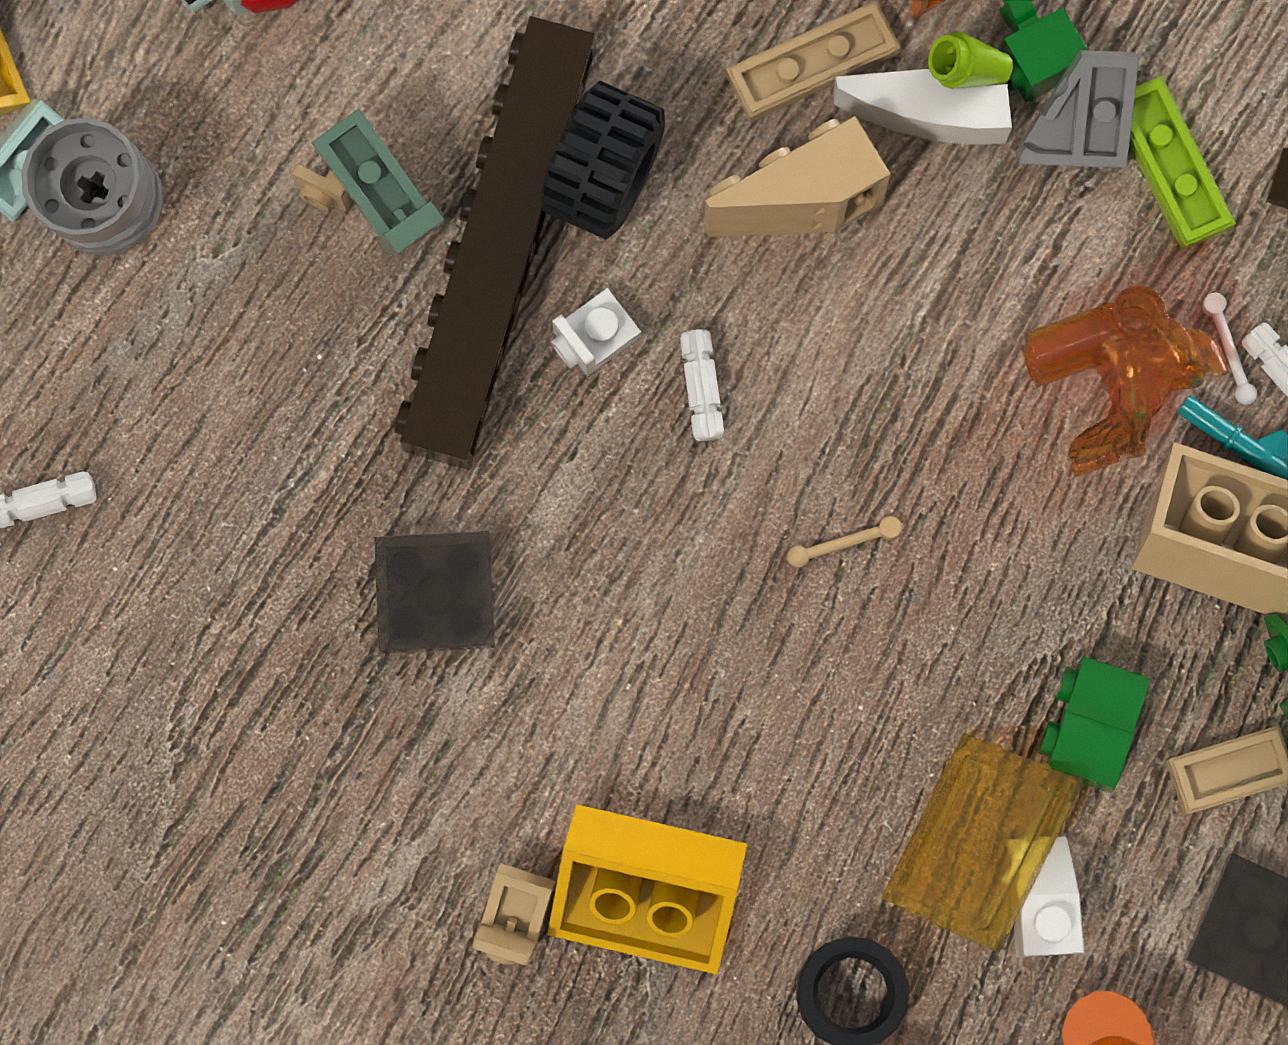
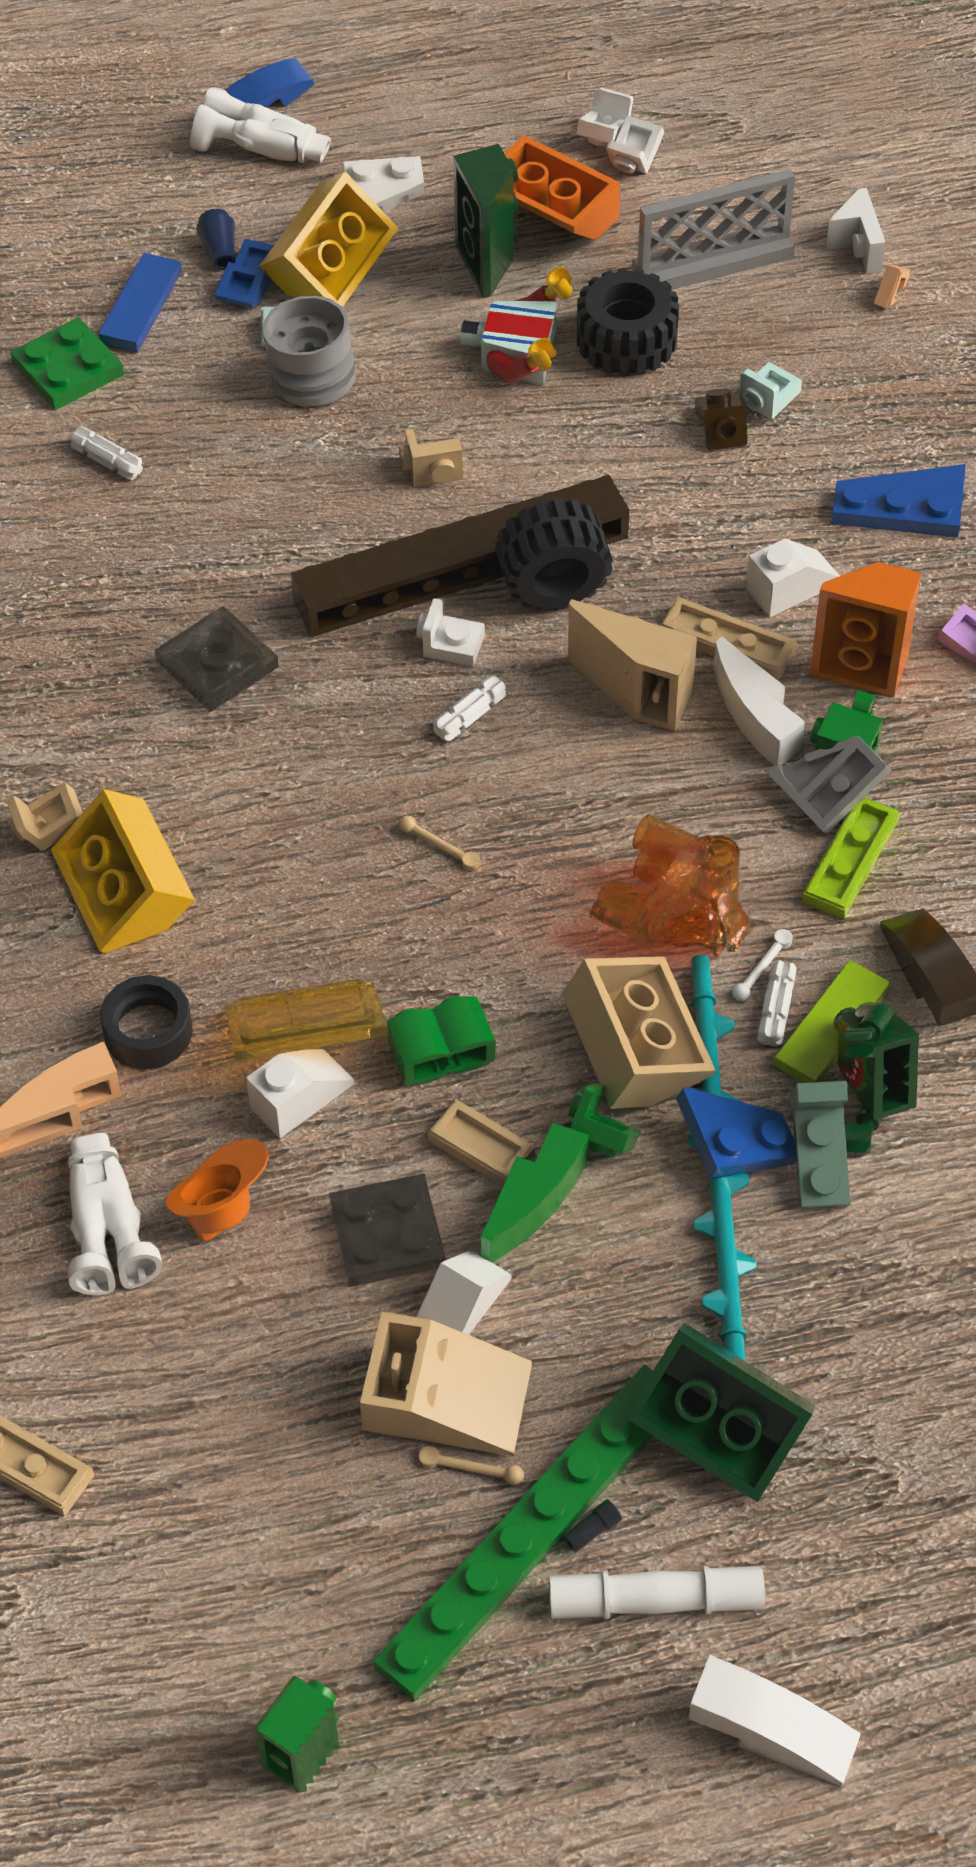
camera: 50 degrees right, 25 degrees down
sand green bracket [312,109,444,256] -> none
lime cone [928,31,1013,88] -> none

